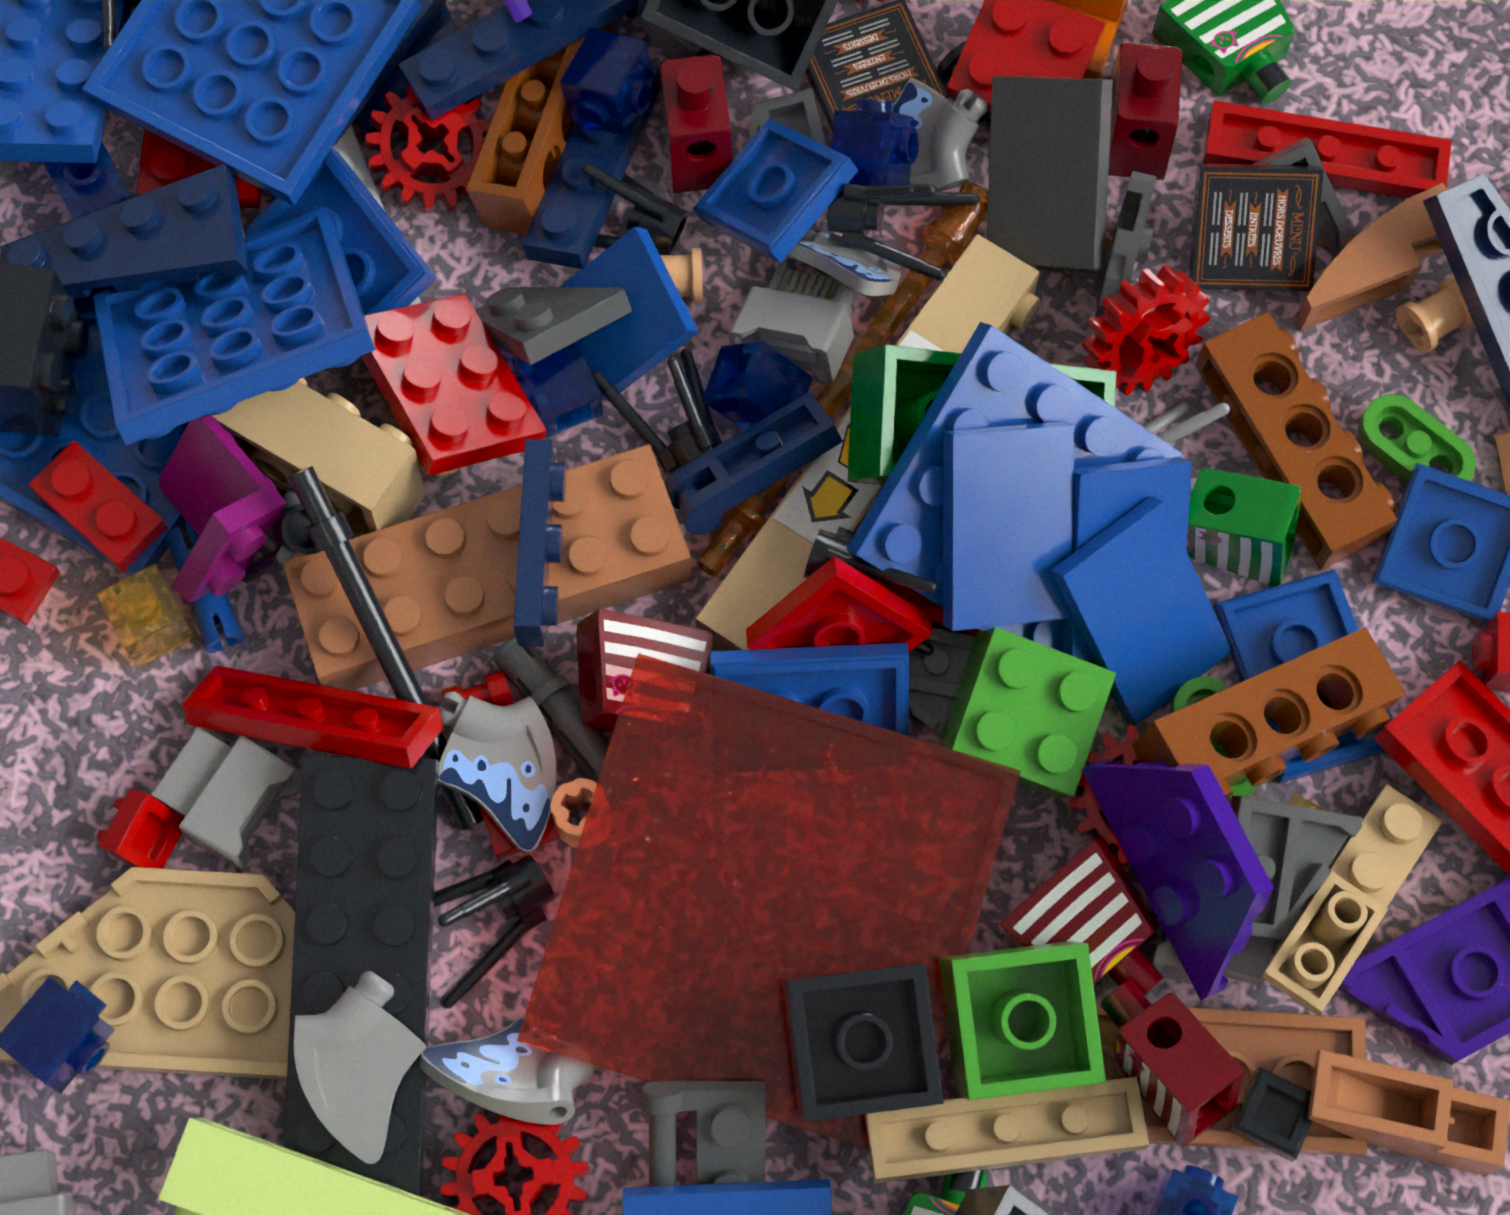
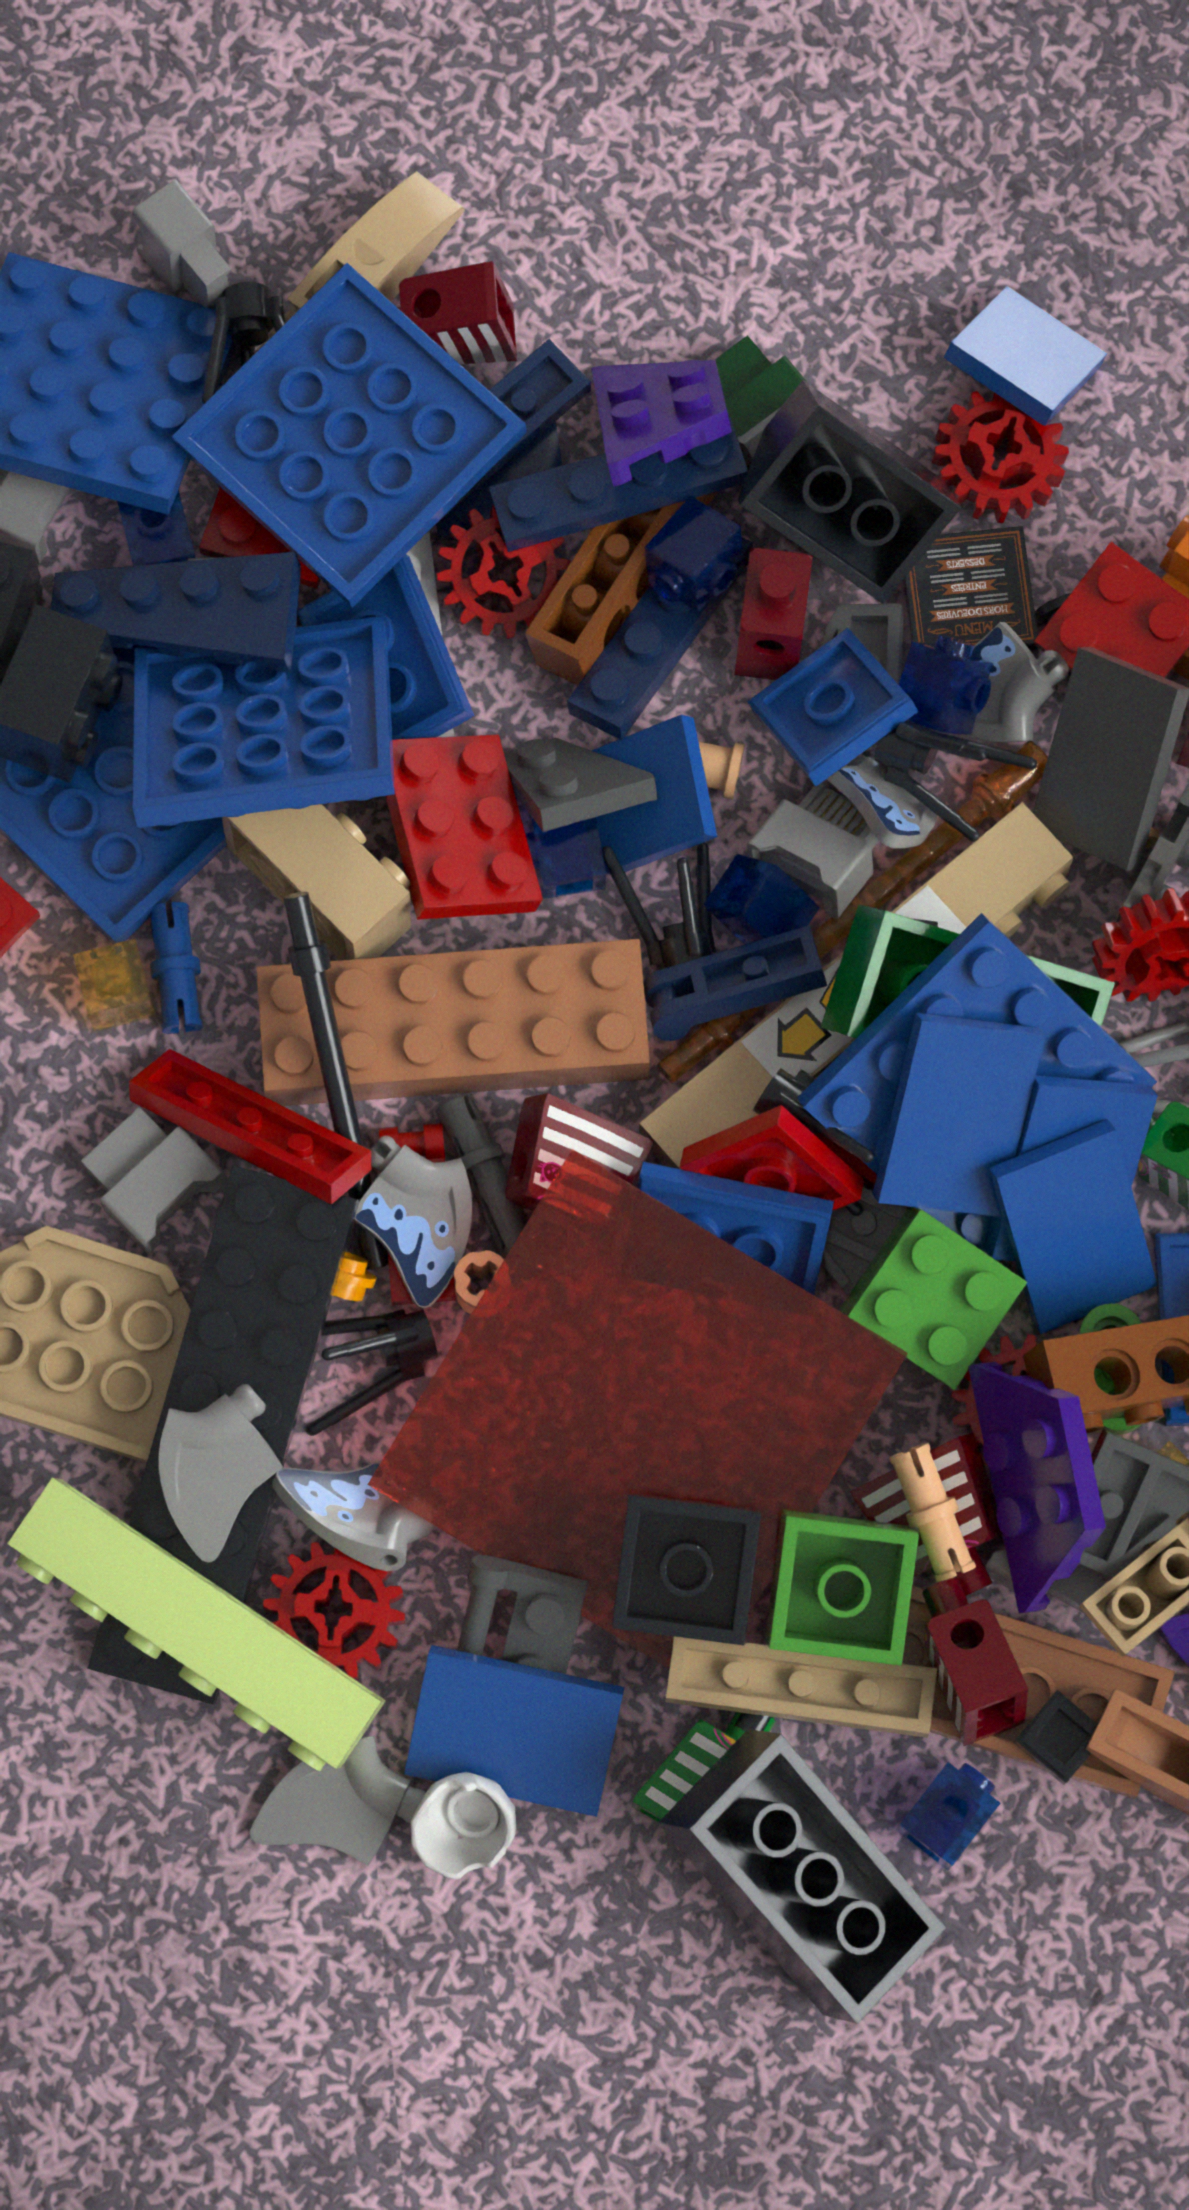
camera: 15 degrees right, 5 degrees up
red plate [28,440,168,573] -> none
red tile [96,788,184,869] -> none
magenta bracket [159,415,287,604] -> none
black plant [242,485,319,583] -> none
dark blue plate [513,439,566,647] -> none
black plant [582,163,689,255] -> none
none -> light orange plate [333,1251,377,1301]
none -> light nougat pin [889,1443,976,1582]

